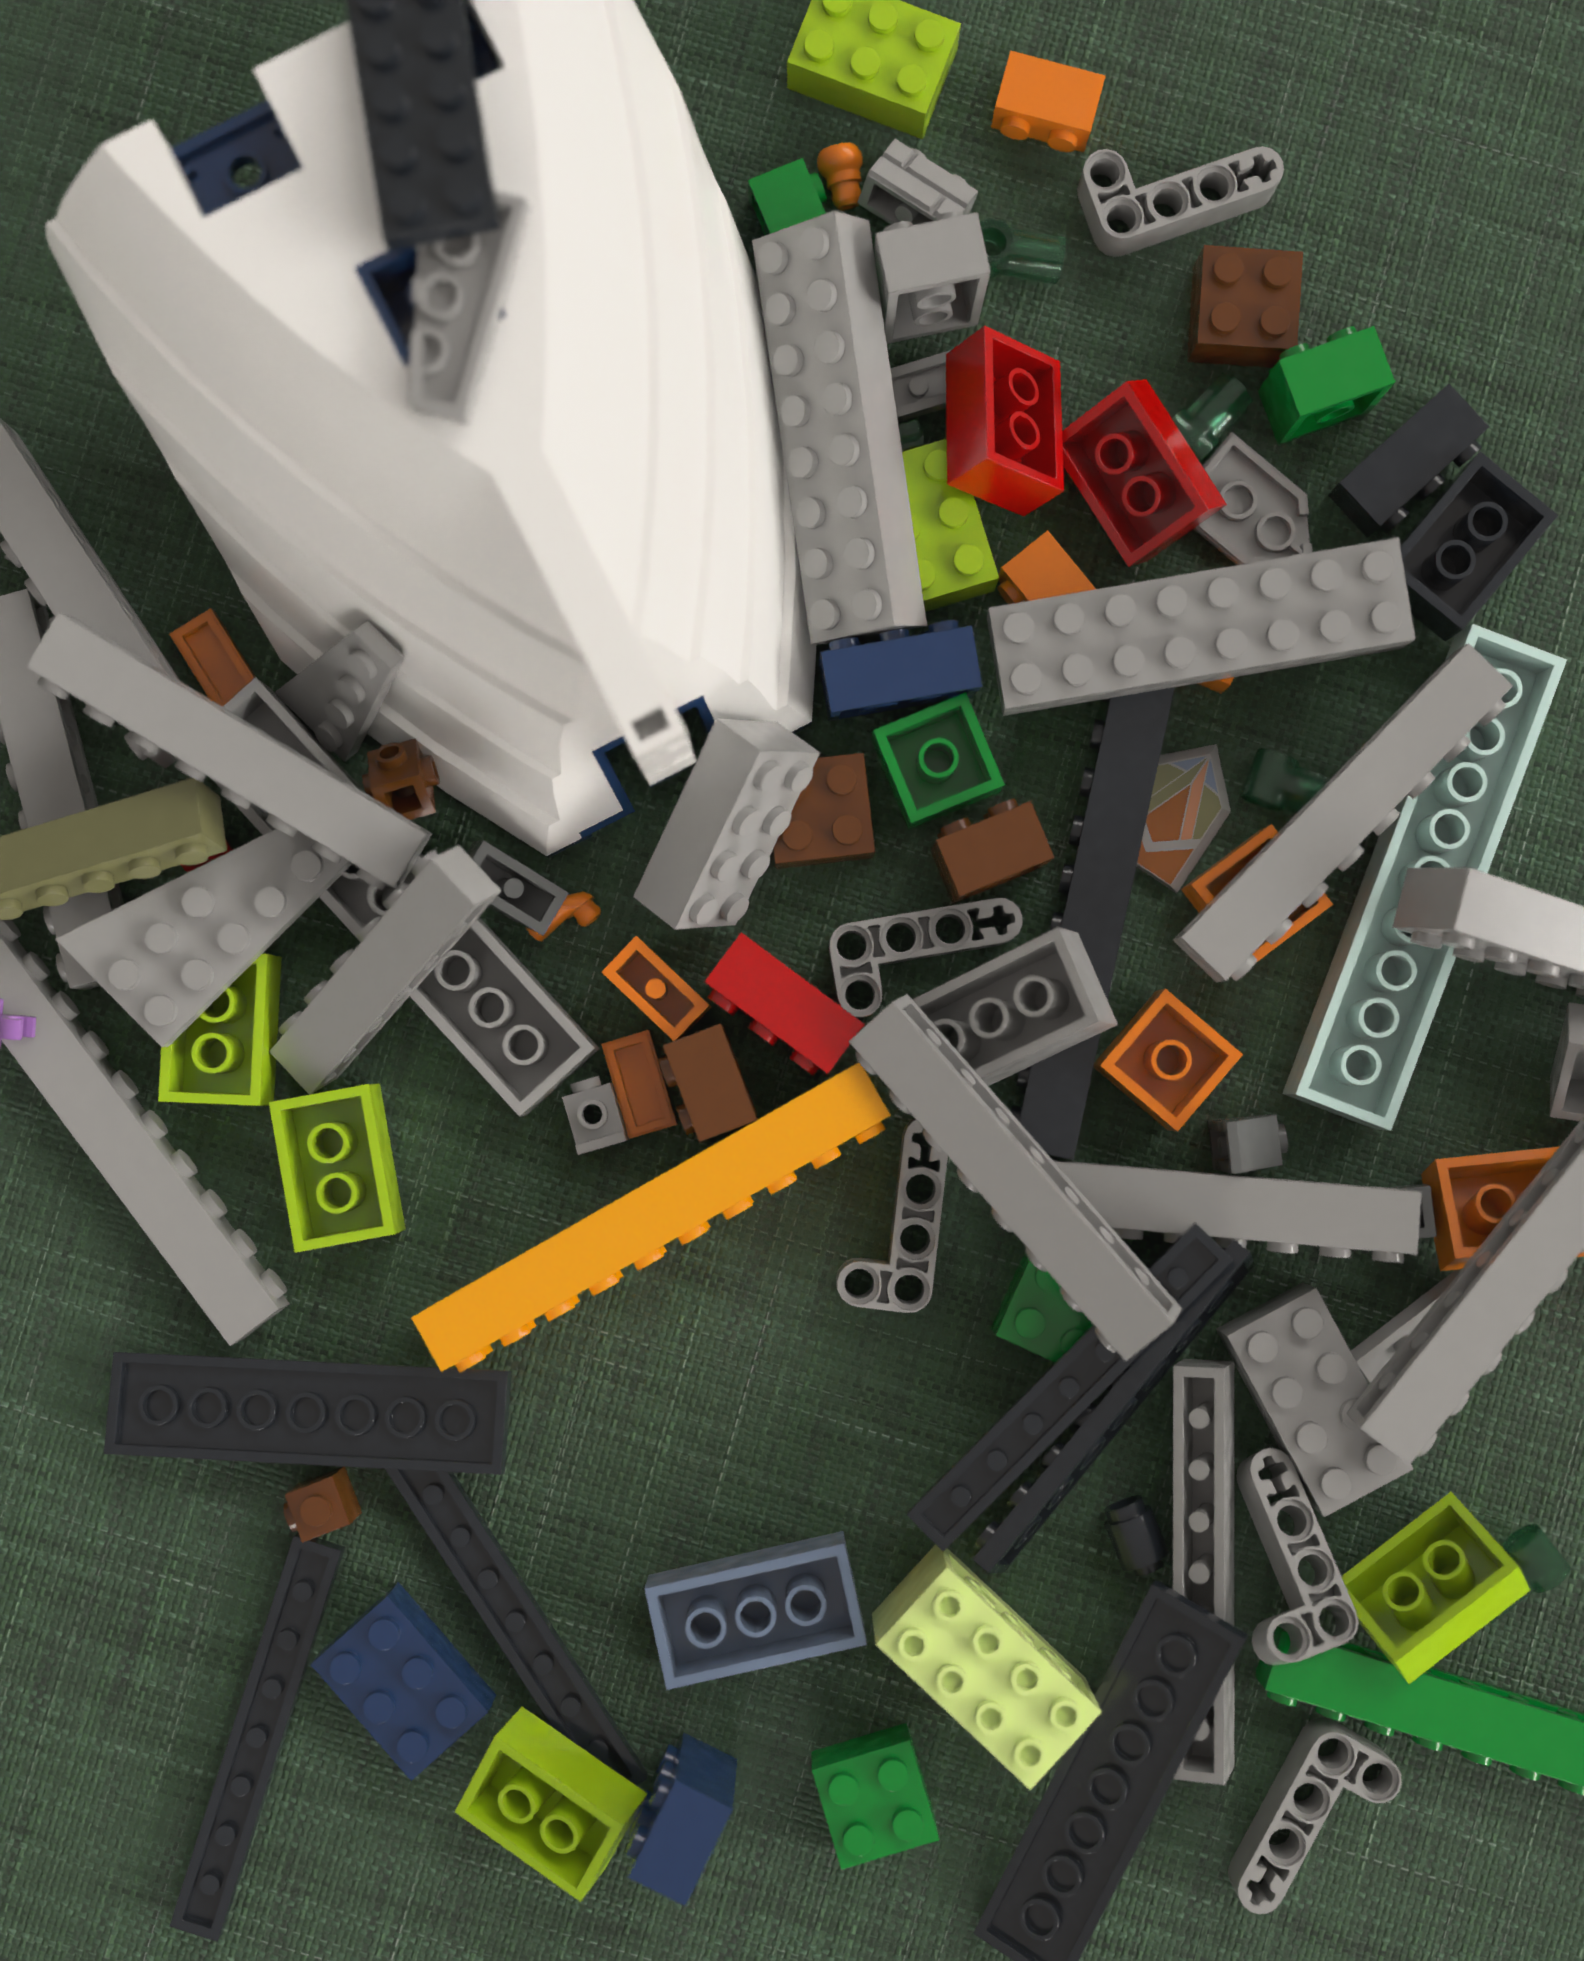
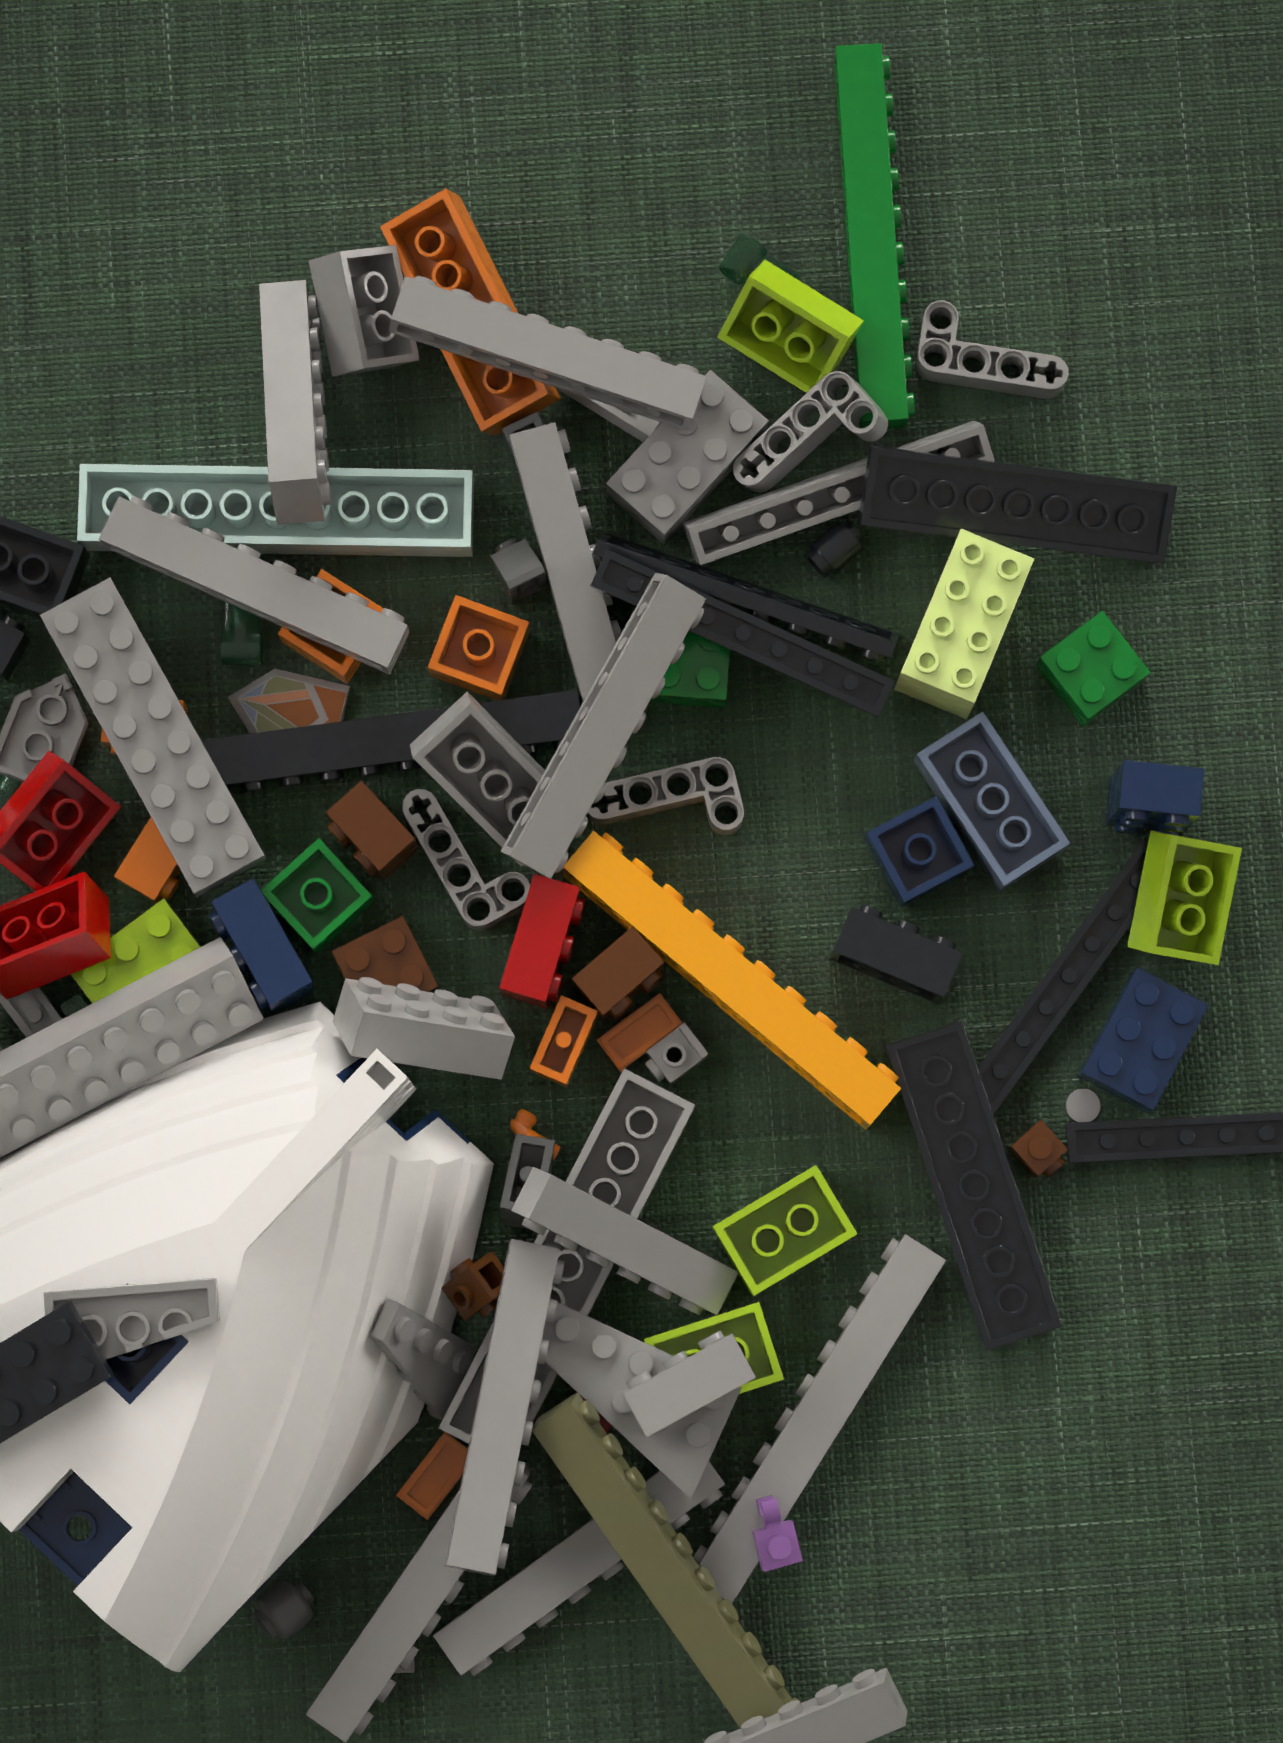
camera: 115 degrees left, 5 degrees down
none -> dark grey head [252,1580,314,1640]
none -> light grey brick [623,1331,756,1438]
none -> black brick [829,905,963,1005]
none -> dark blue brick [864,796,974,908]
none -> light grey sticker [1066,1089,1101,1122]

